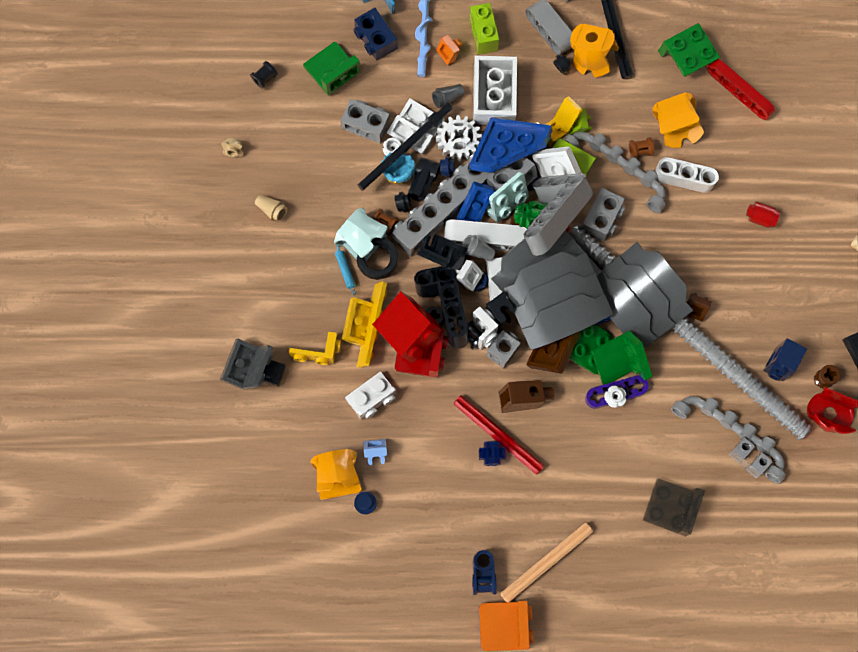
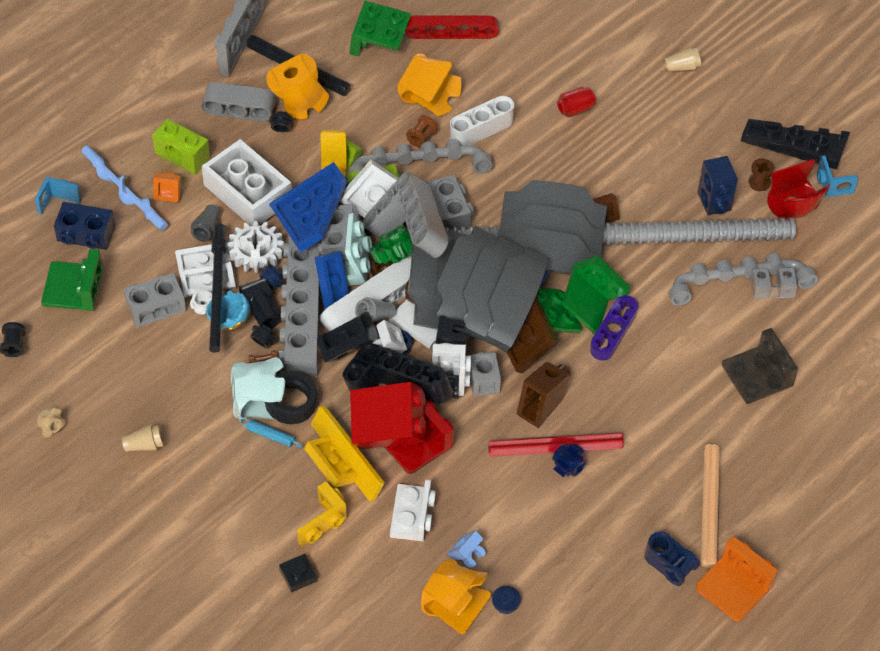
camera: 45 degrees left, 20 degrees down
dark grey bracket [220,339,273,390] -> none
white plate [604,386,626,408] -> none

